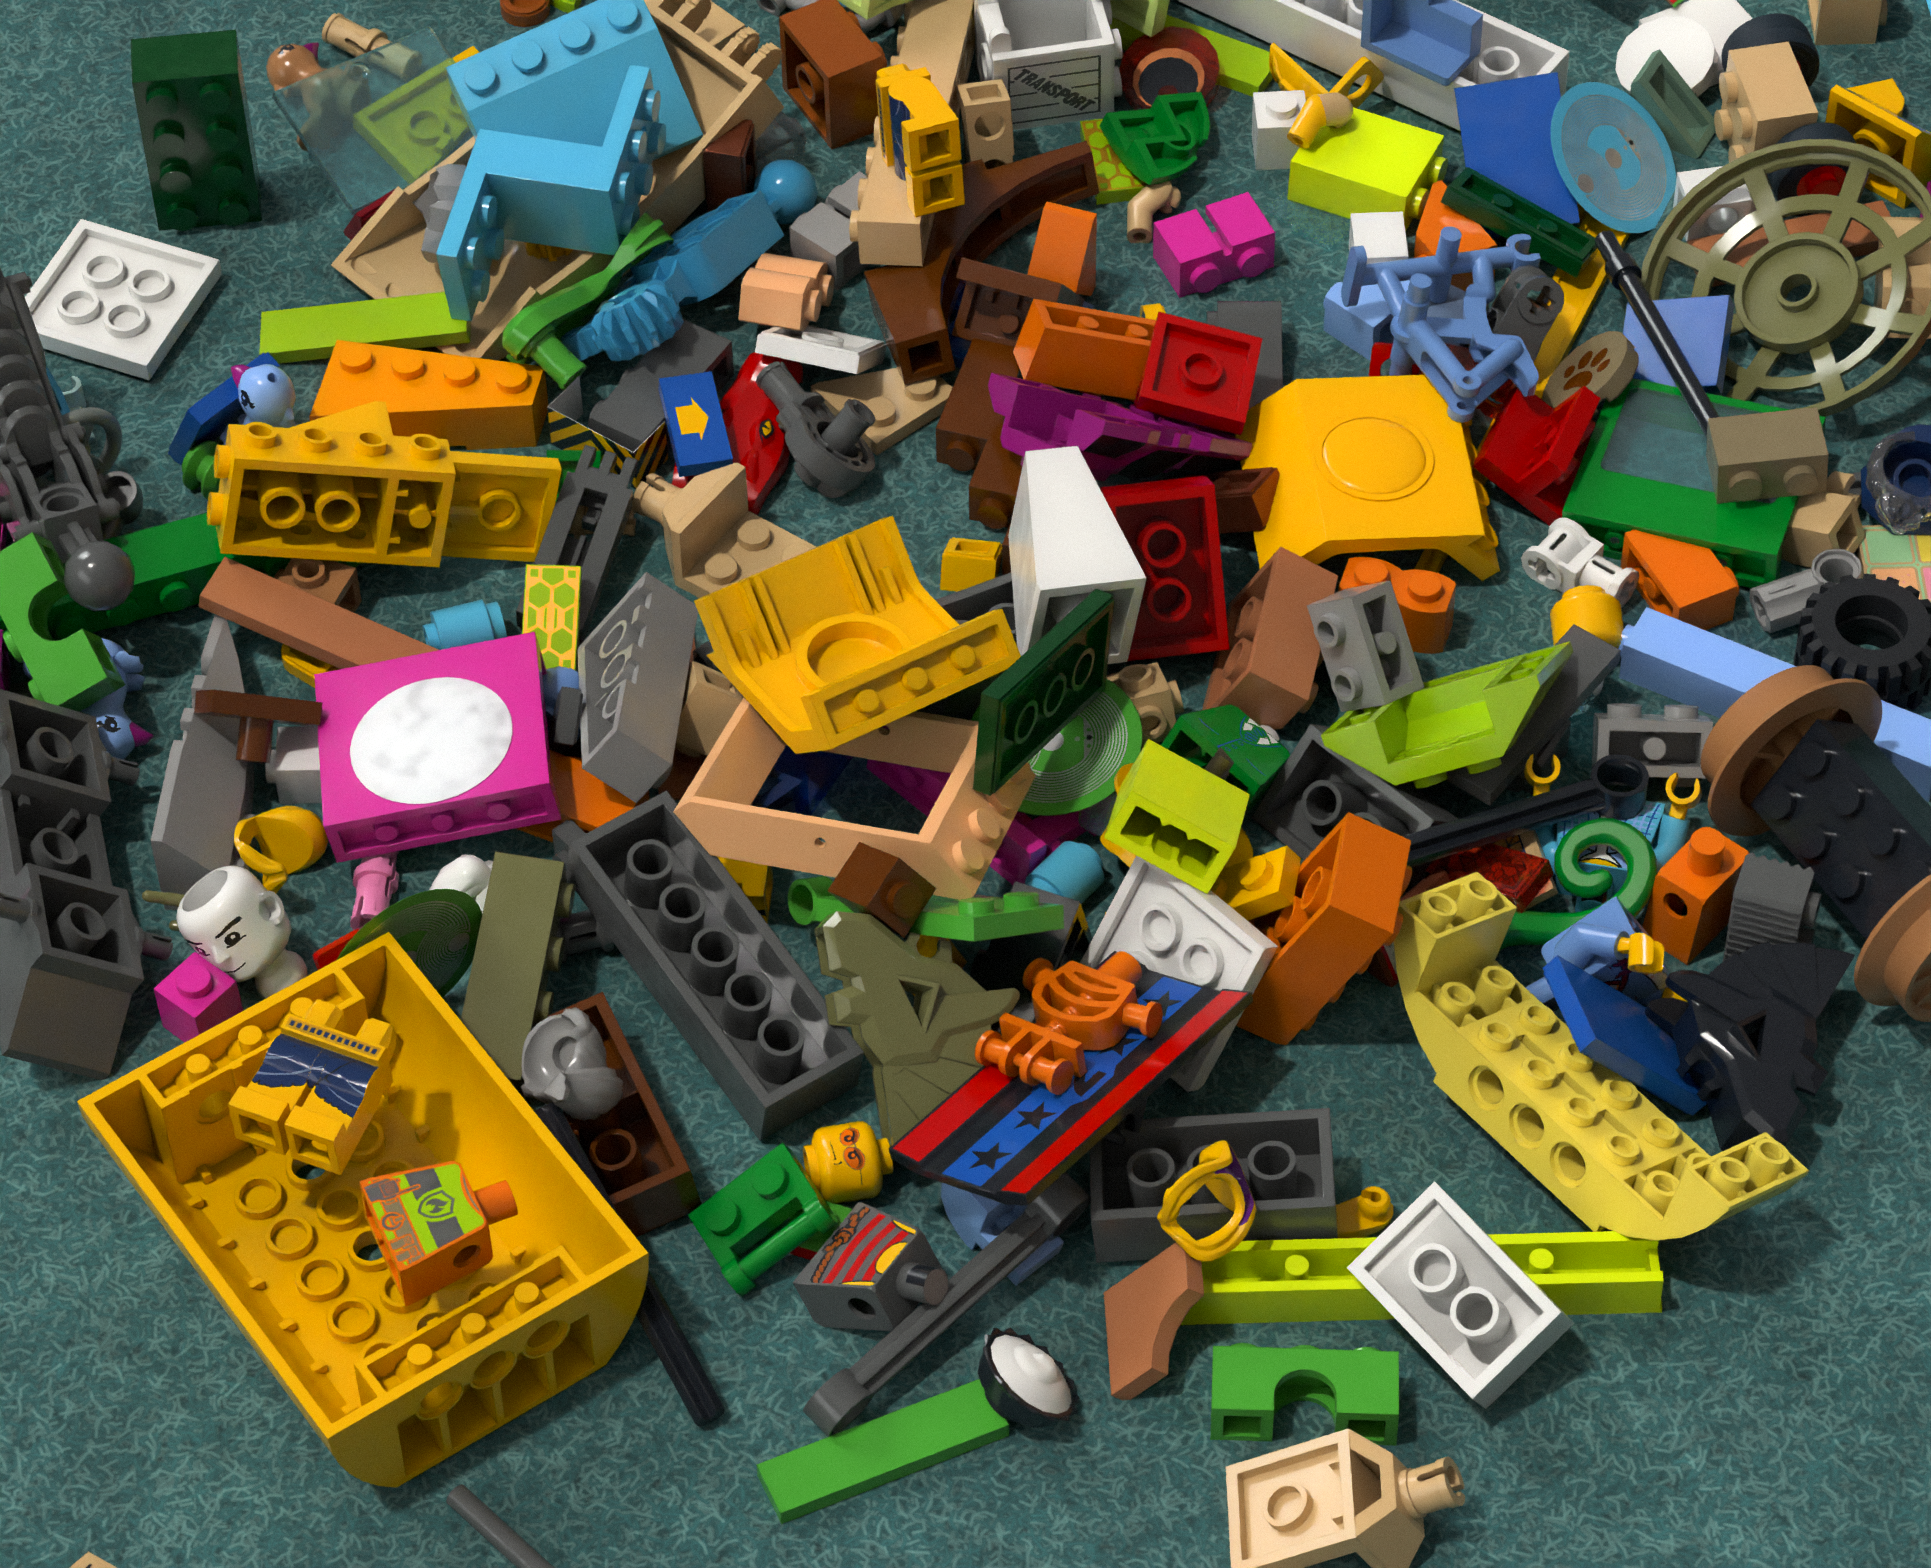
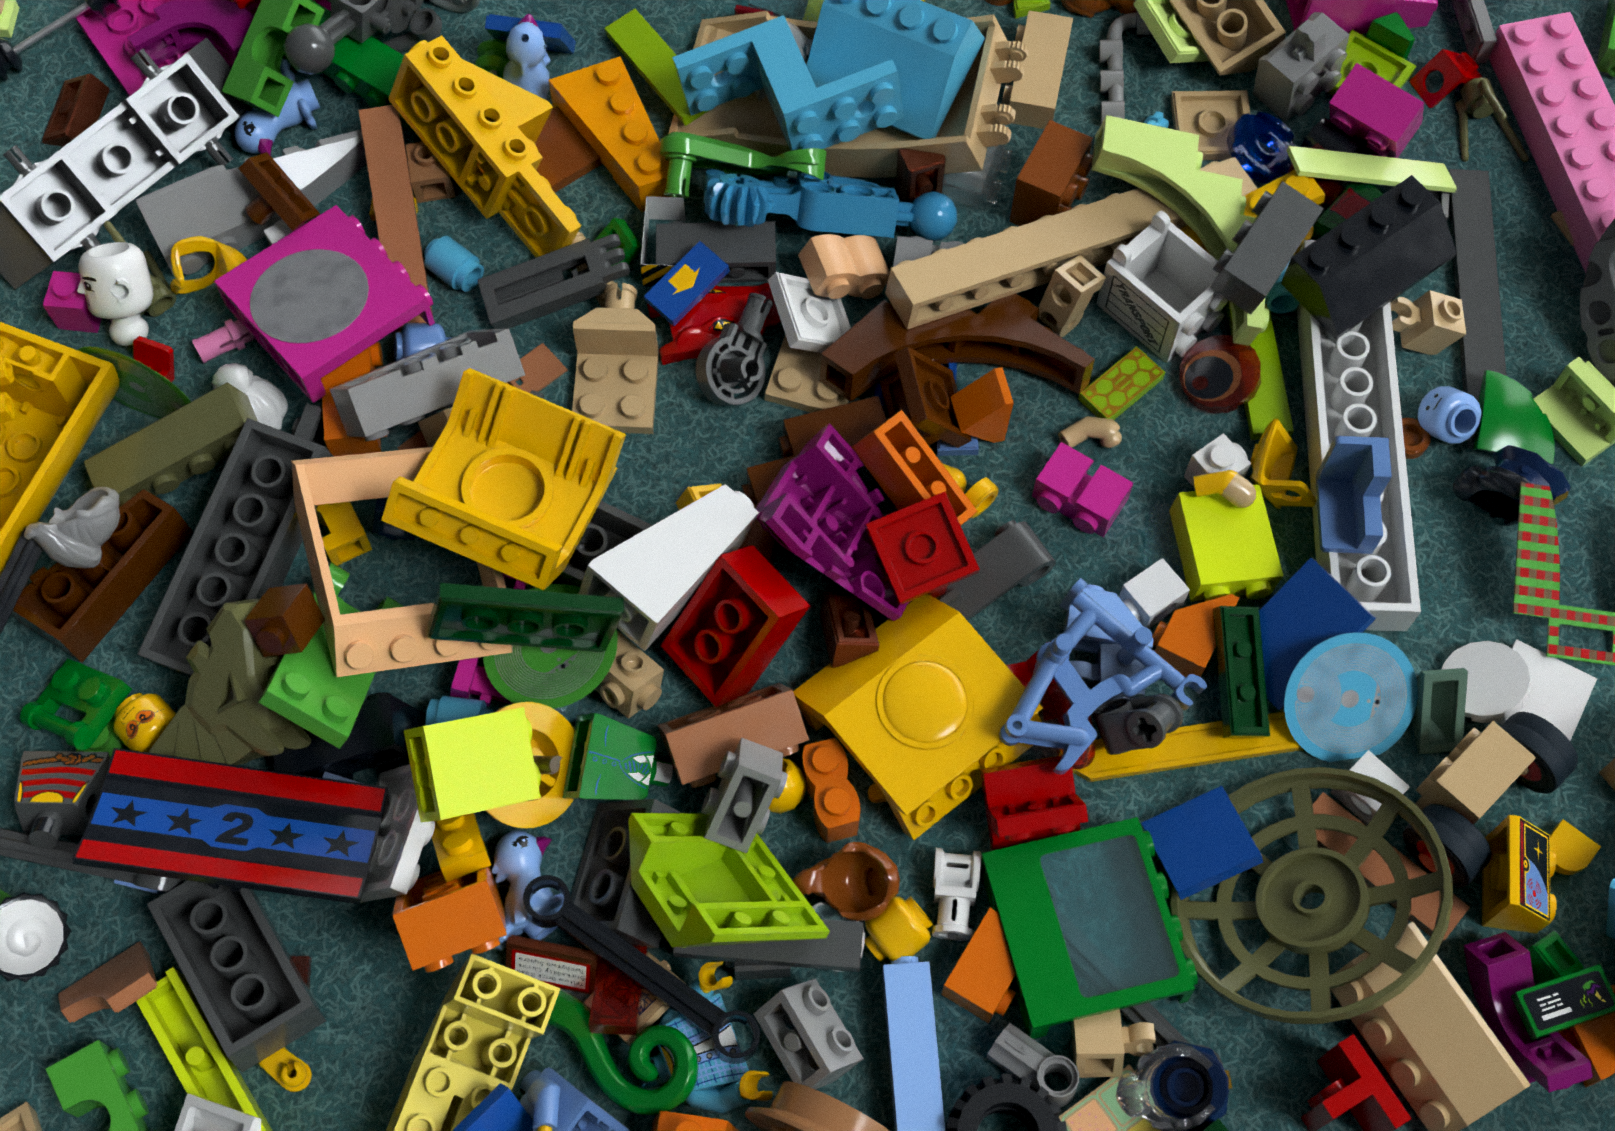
camera: 55 degrees right, 15 degrees up
tile [522,564,583,671] -> none
dark grey tile [548,686,583,753] -> none
yellow hips [876,63,965,217] -> none
orange piece [975,951,1163,1095] -> none
green brick [1099,92,1210,185] -> none
yellow piece [1157,1140,1256,1261] -> none
dark tan tile [1543,331,1639,417] -> none
black bar [1595,231,1720,438] -> none
dark tan brick [1706,407,1829,504] -> none
none -> dark orange hair [792,842,900,921]

